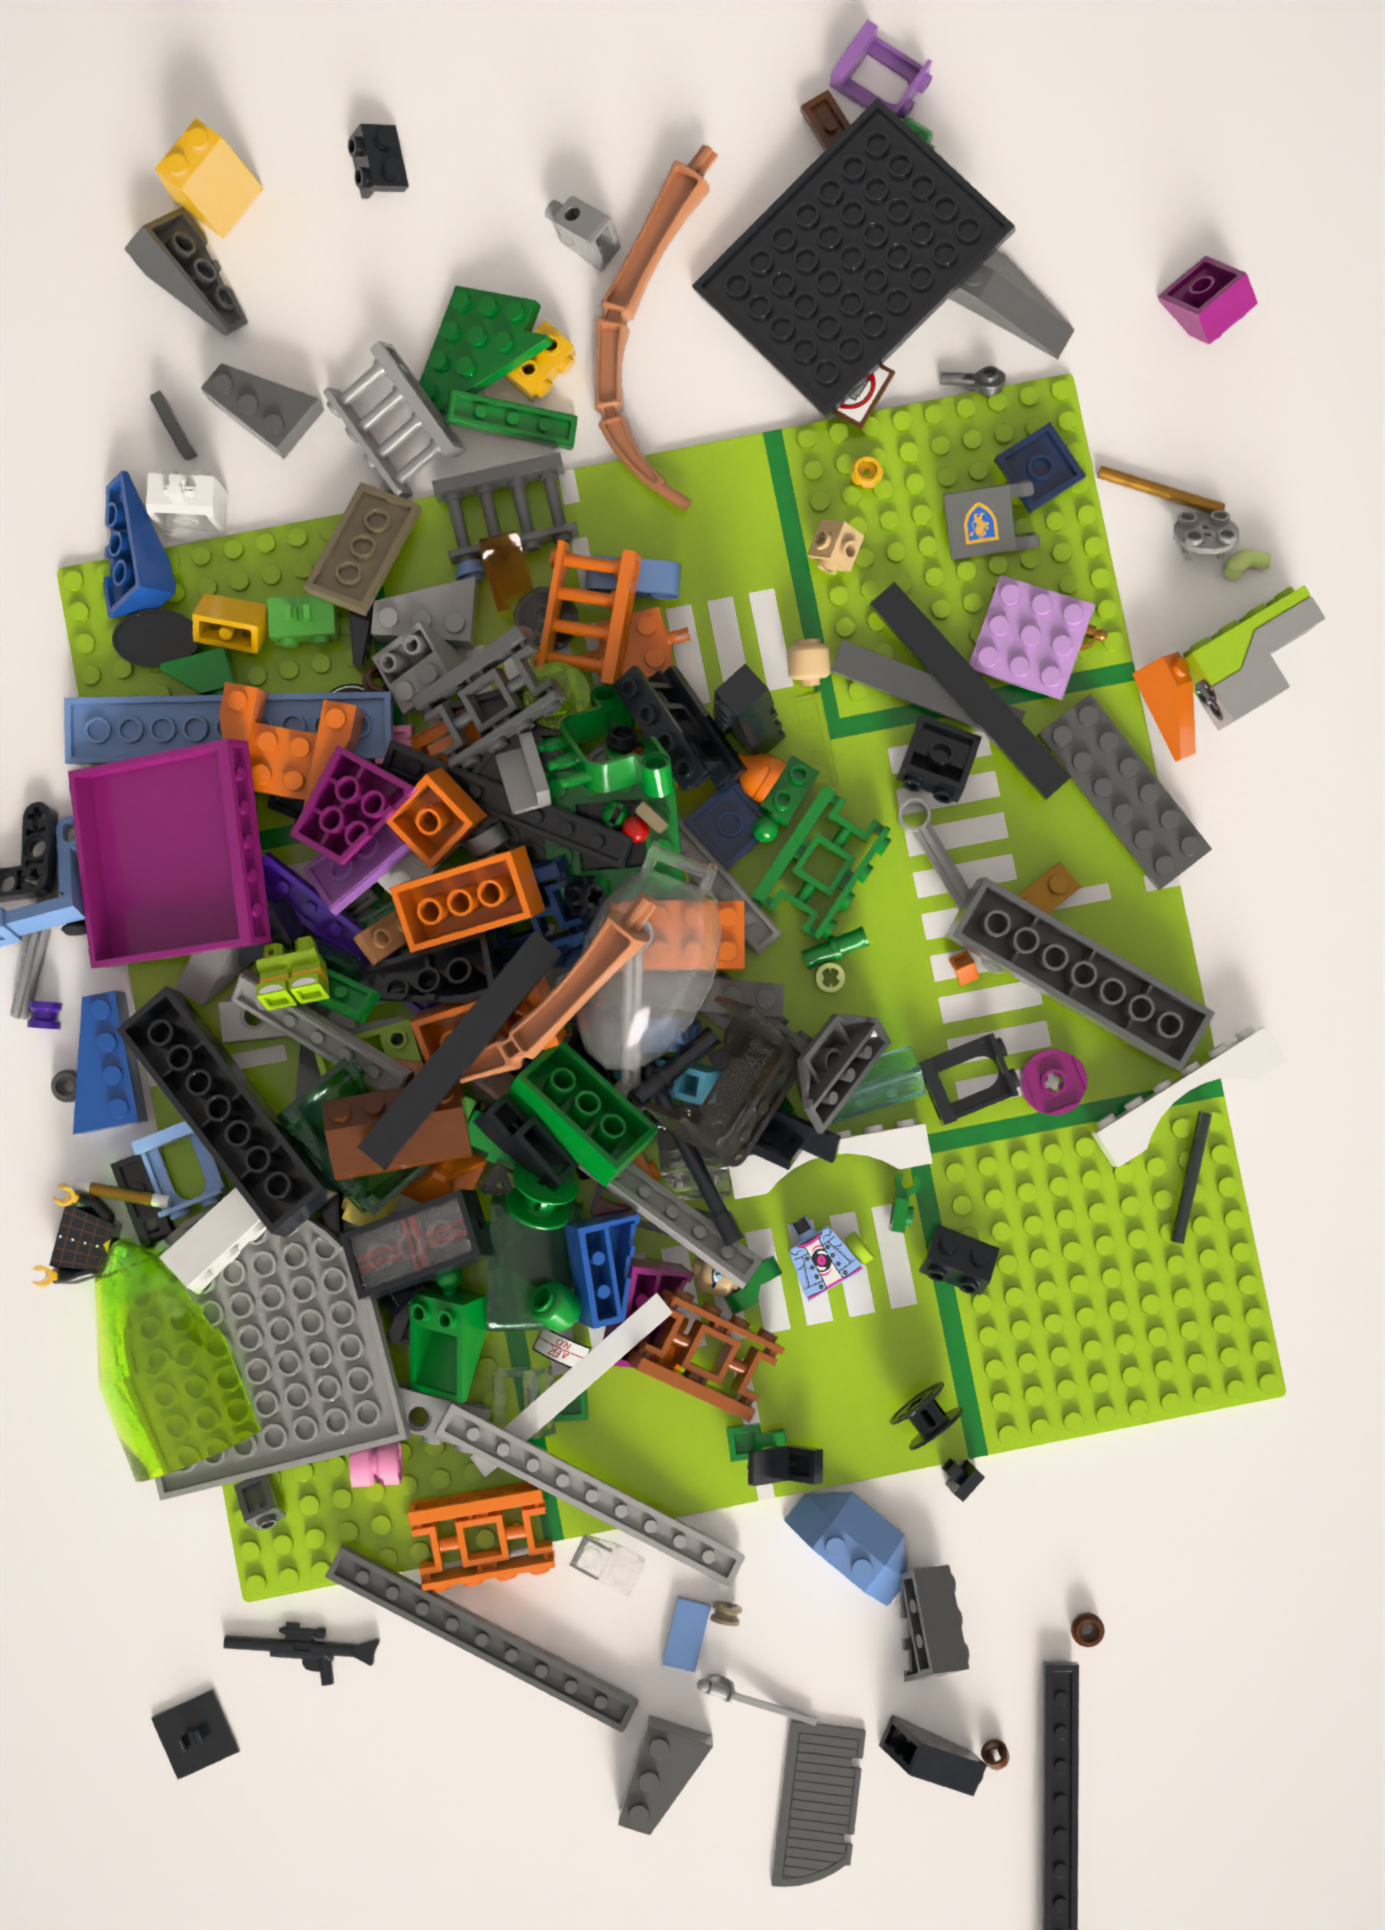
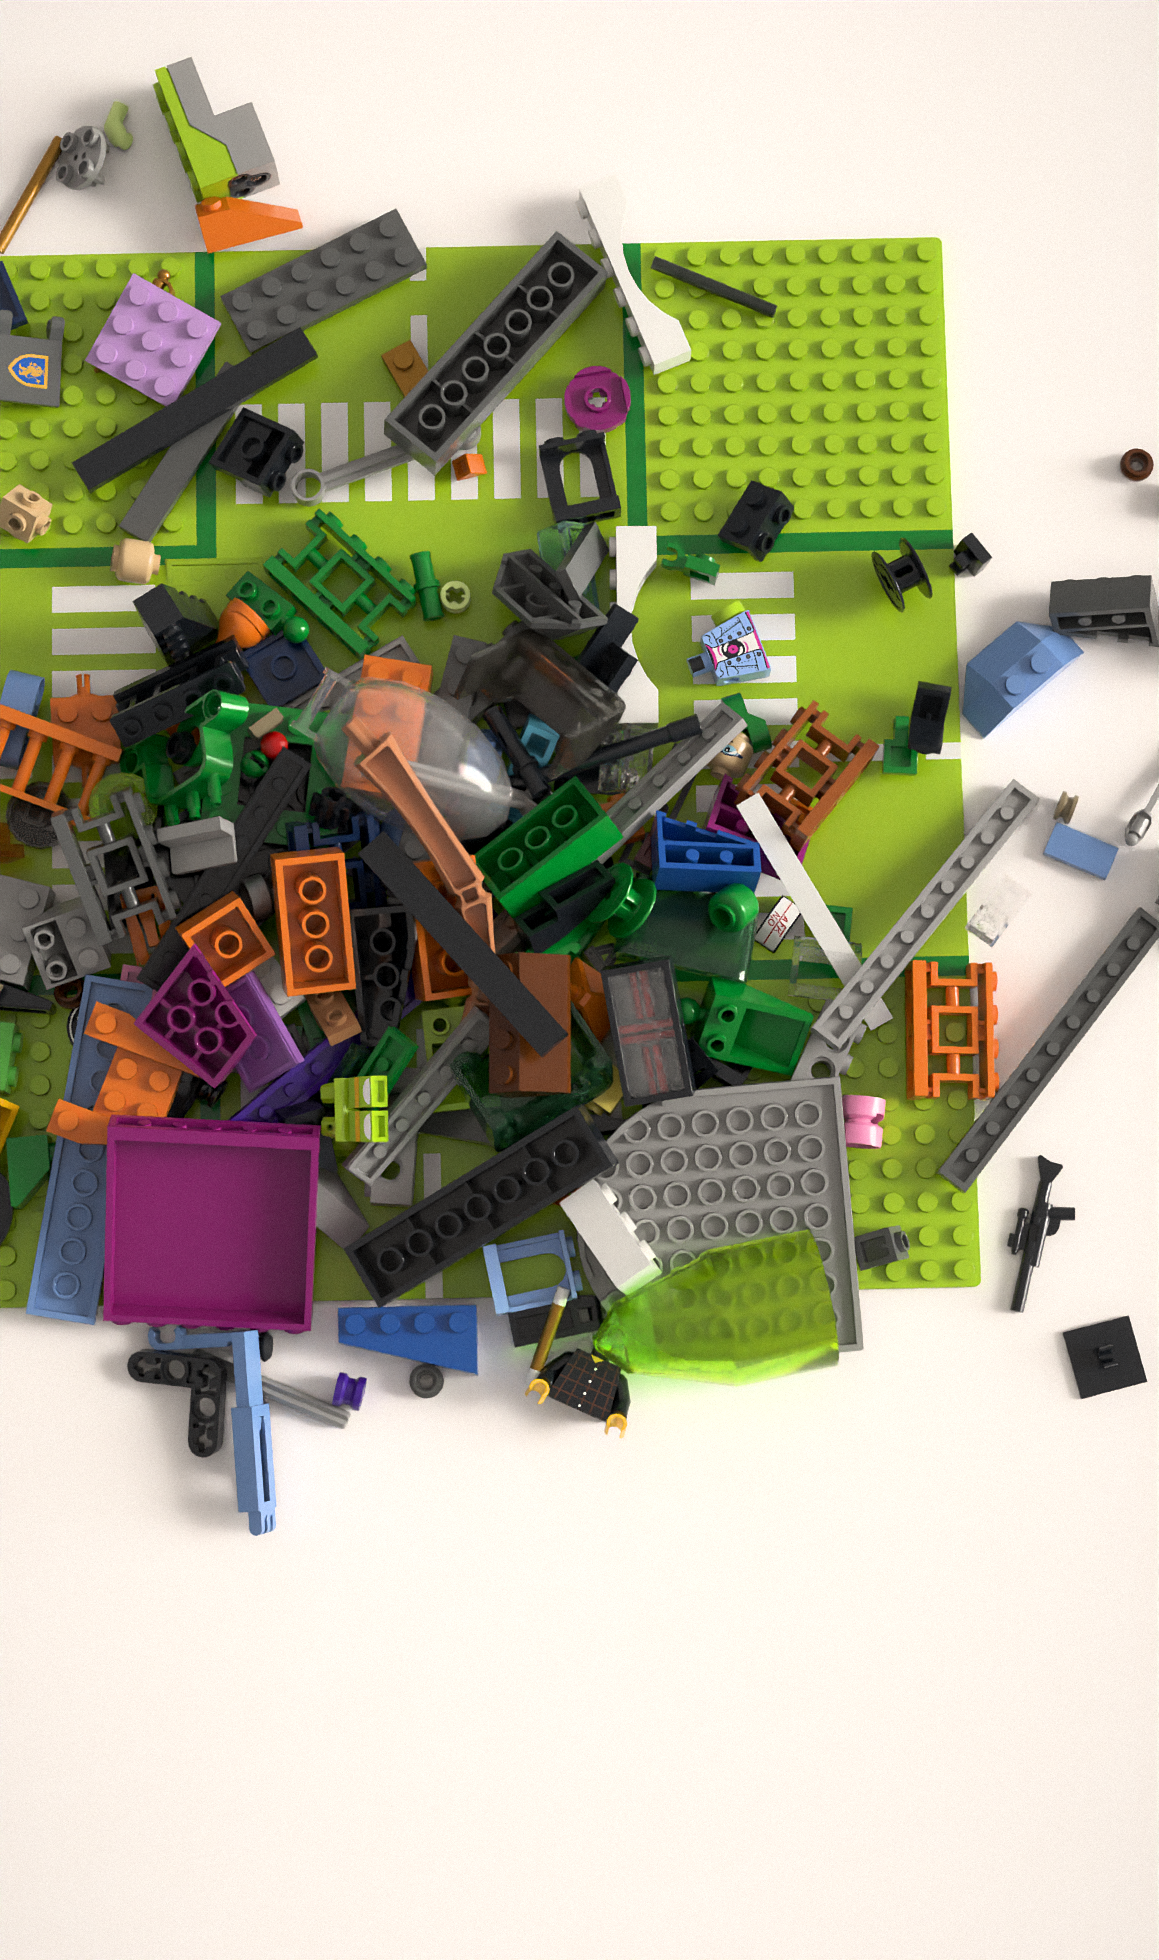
camera: 80 degrees left, 5 degrees down
none -> dark grey tile [555,522,609,601]

